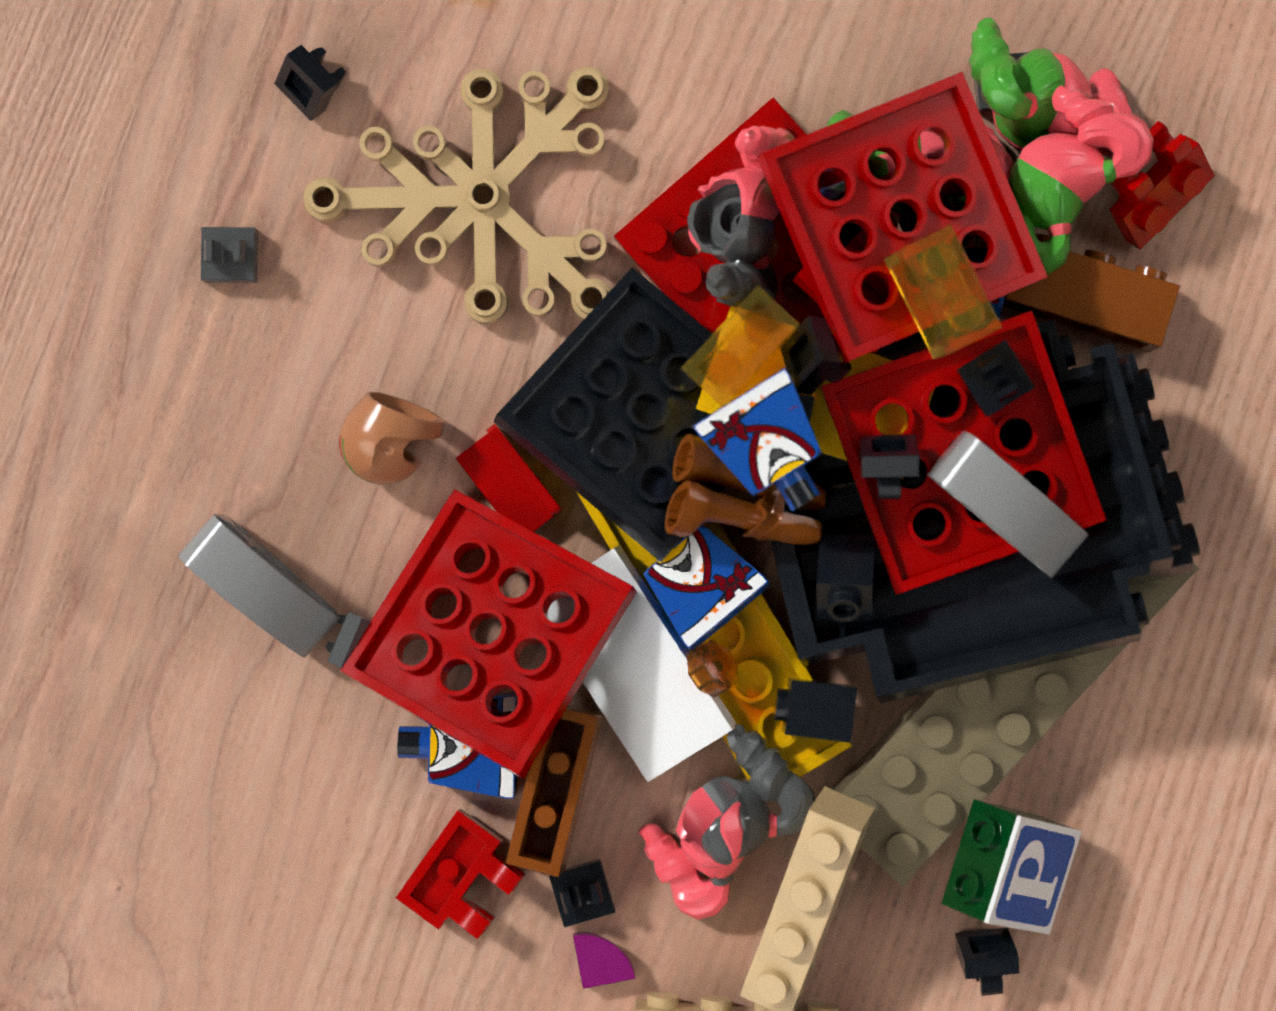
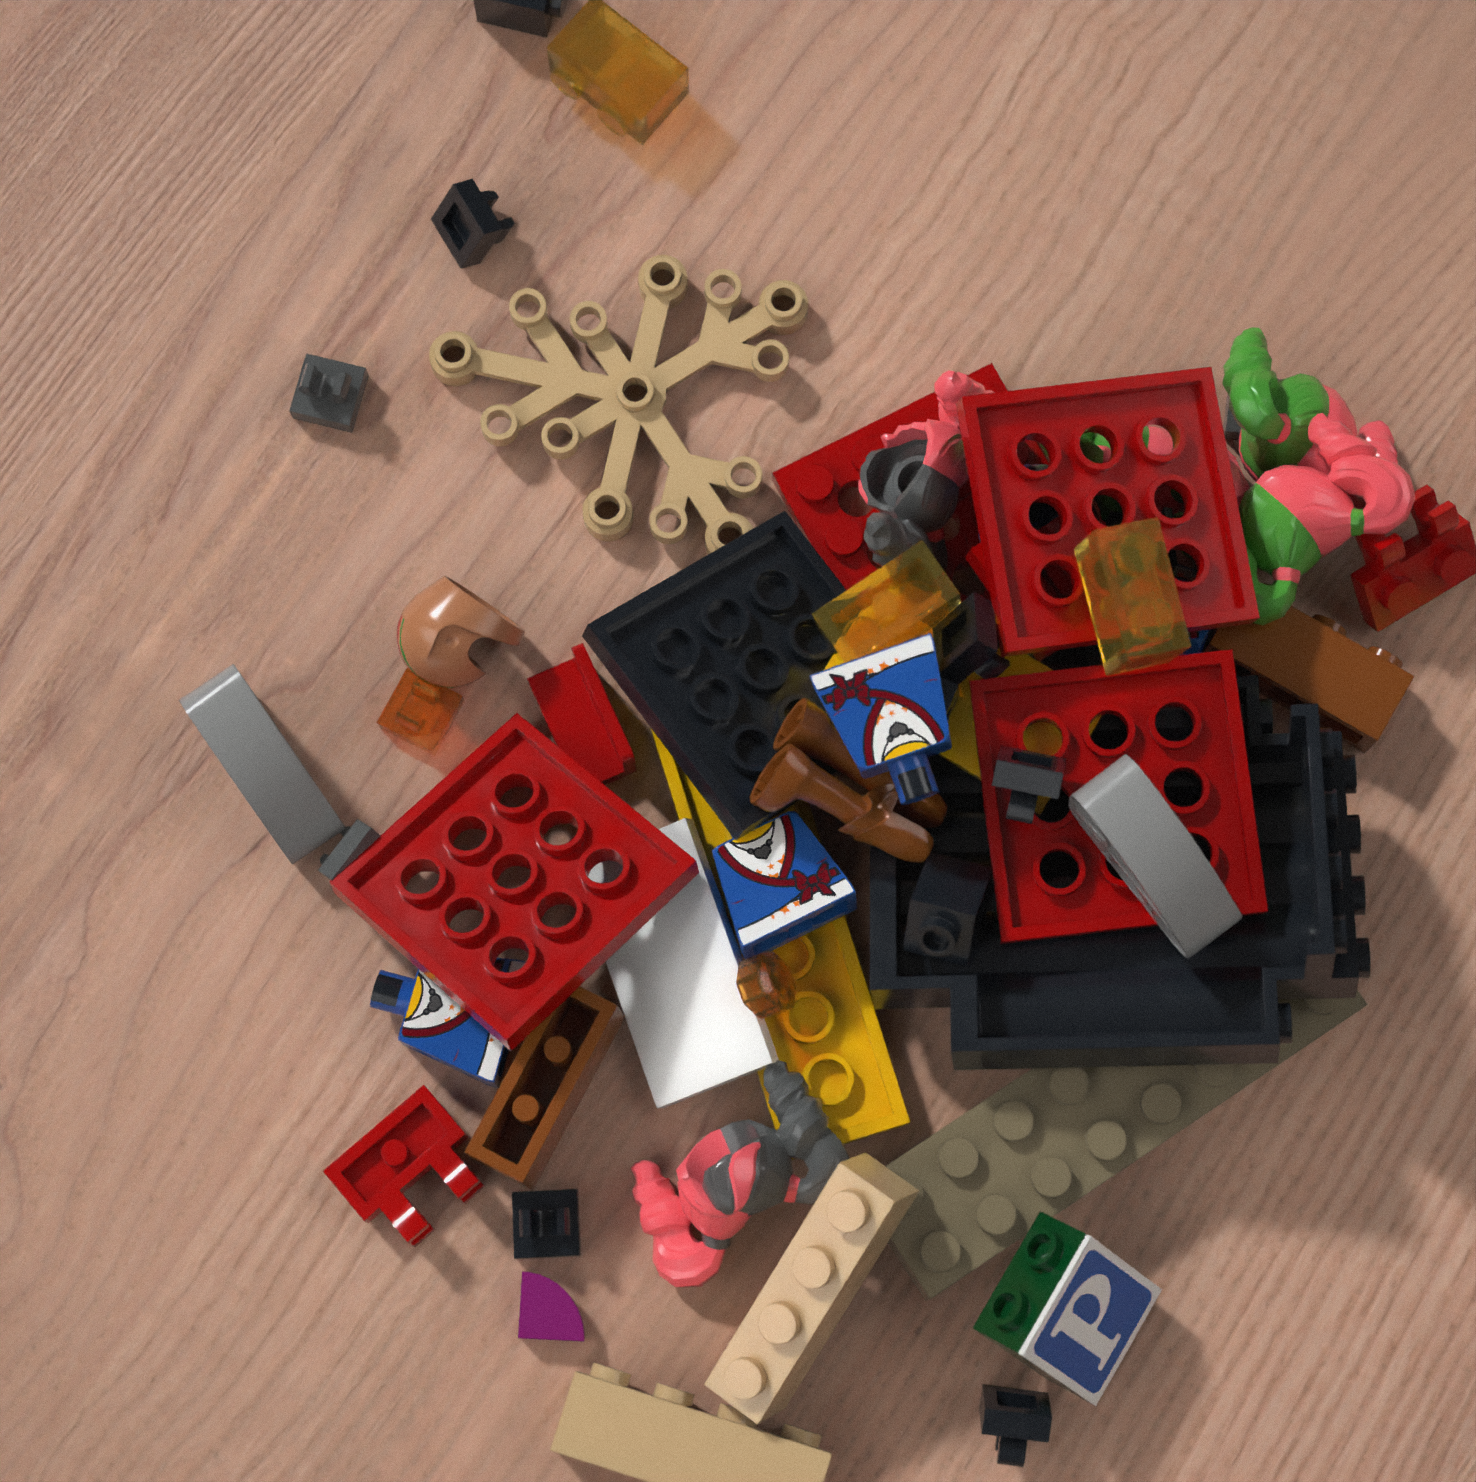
camera: 10 degrees right, 10 degrees down
black brick [774,677,857,743] -> none
black tile [956,340,1035,417] -> none
none -> clear orange tile [376,668,465,756]

